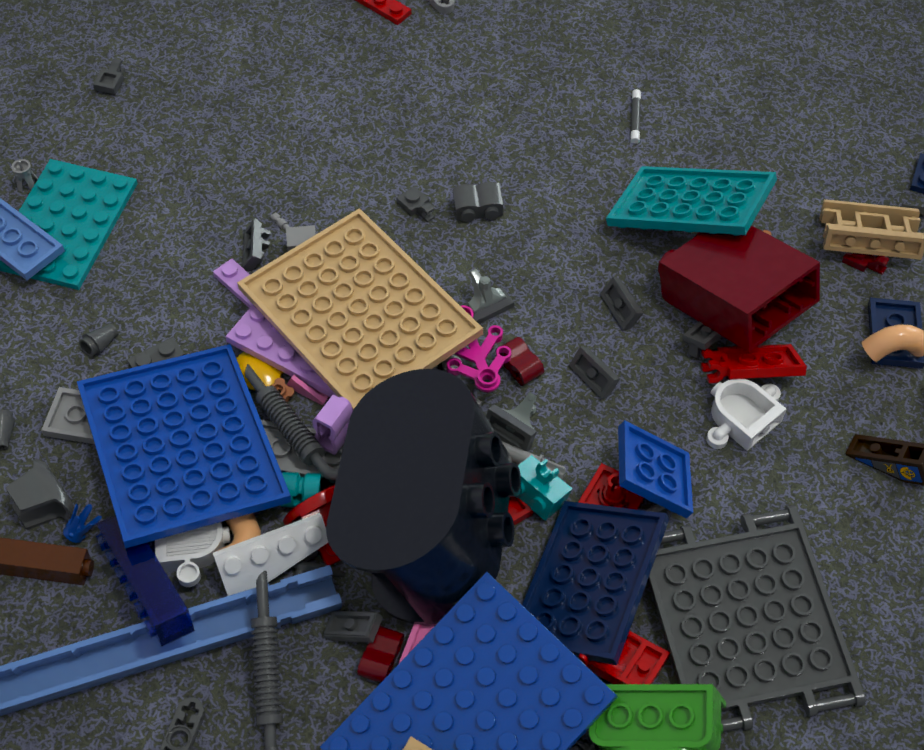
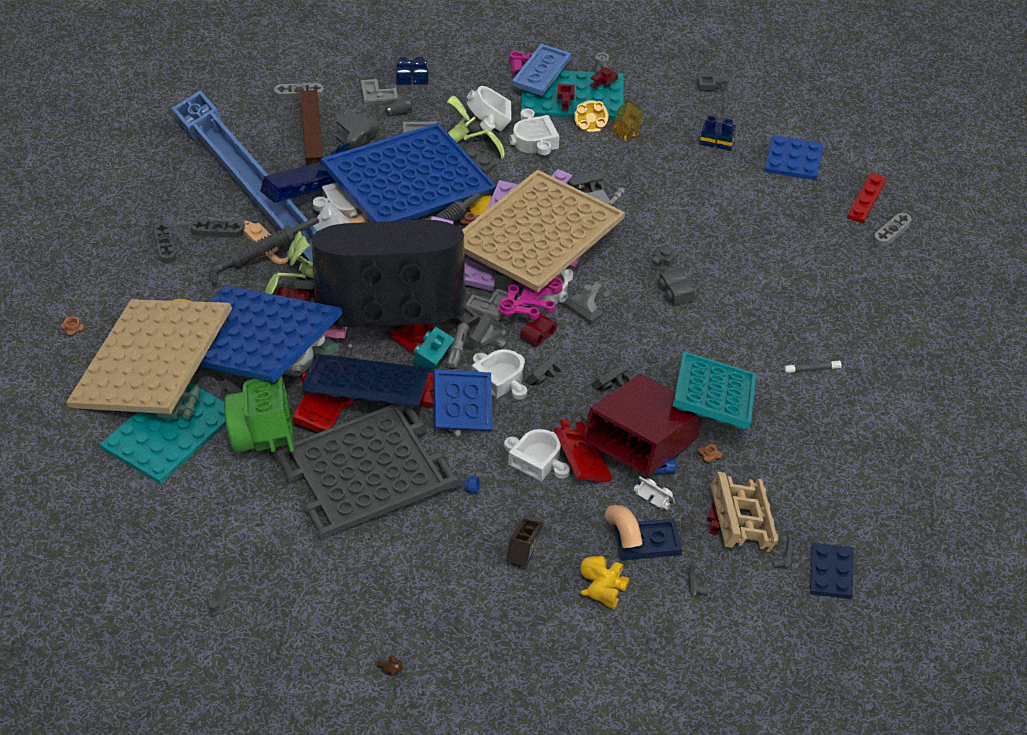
camera: 75 degrees right, 10 degrees down
none -> light nougat plate [244,221,290,265]
none -> yellowish green plant [265,231,313,294]
none -> yellowish green plant [447,96,505,159]
none -> blue plate [464,475,480,495]
none -> white piece [467,86,511,132]
none -> white piece [472,349,527,399]
none -> white piece [509,109,559,155]
none -> dark red plate [557,84,575,110]
none -> yellow dish [574,100,608,132]
none -> dark red plate [590,67,618,89]
none -> clear yellow brick [612,100,644,141]
none -> white hinge [633,476,675,511]
none -> clear blue hips [699,115,736,151]
none -> blue plate [765,135,823,181]

